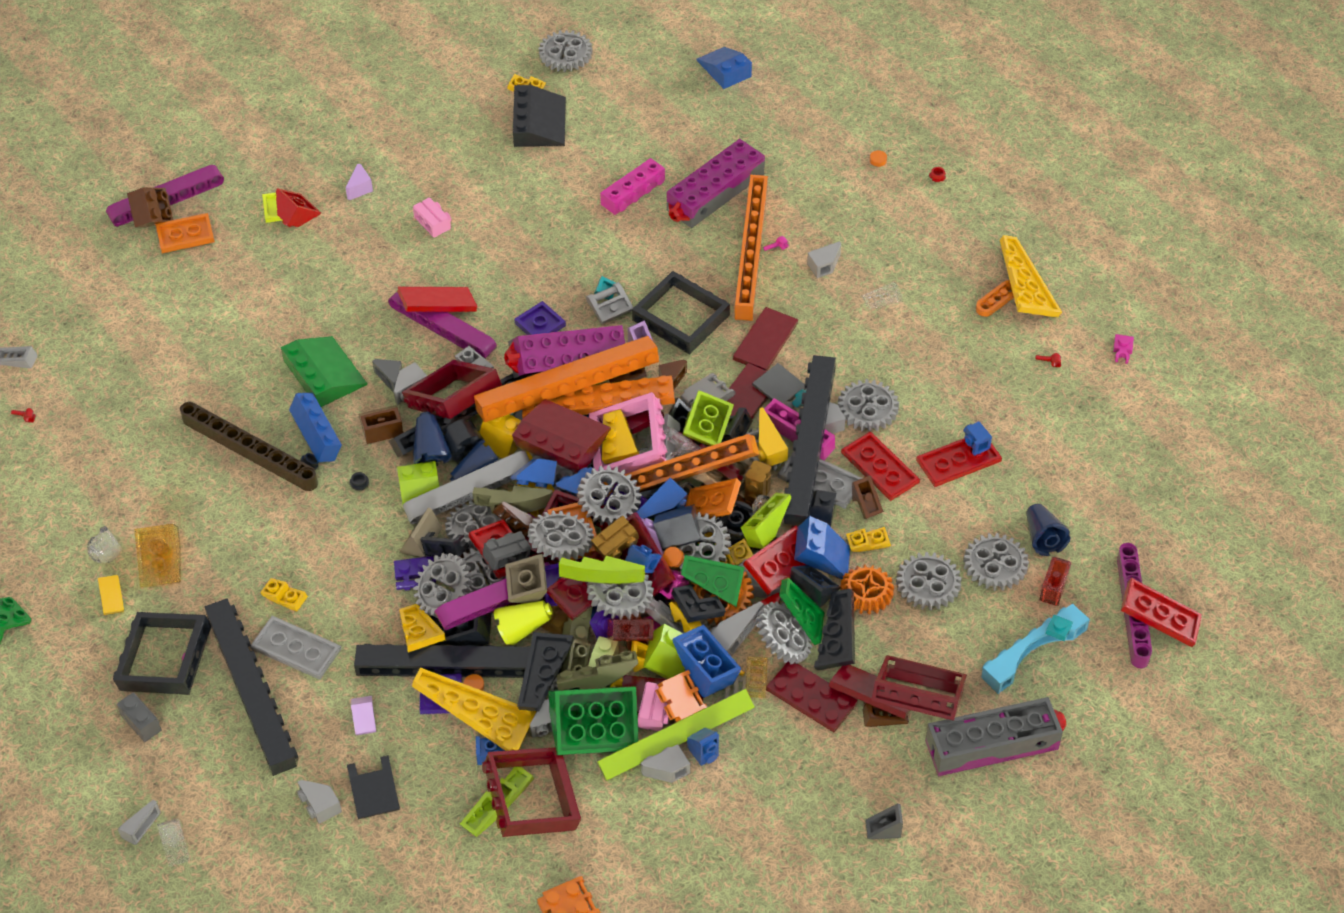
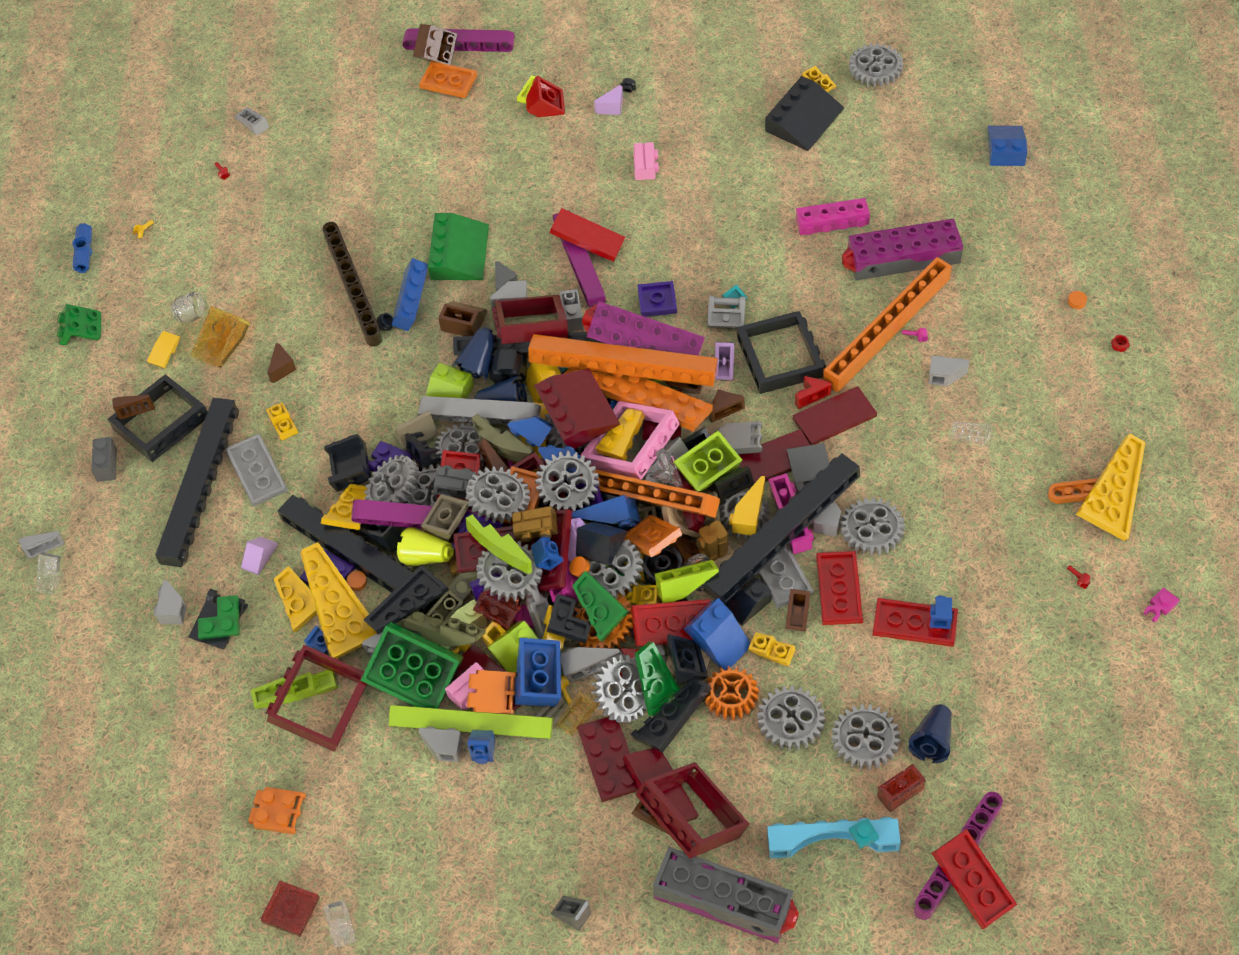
camera: 40 degrees right, 5 degrees up
black plate [350,472,369,491] -> none
none -> reddish brown slope [112,395,155,419]
none -> green plate [198,595,240,640]
none -> reddish brown slope [267,343,296,383]
none -> yellow wing [274,566,317,632]
none -> black panel [324,434,371,492]
none -> black plate [620,78,636,93]
none -> red slope [795,376,832,410]

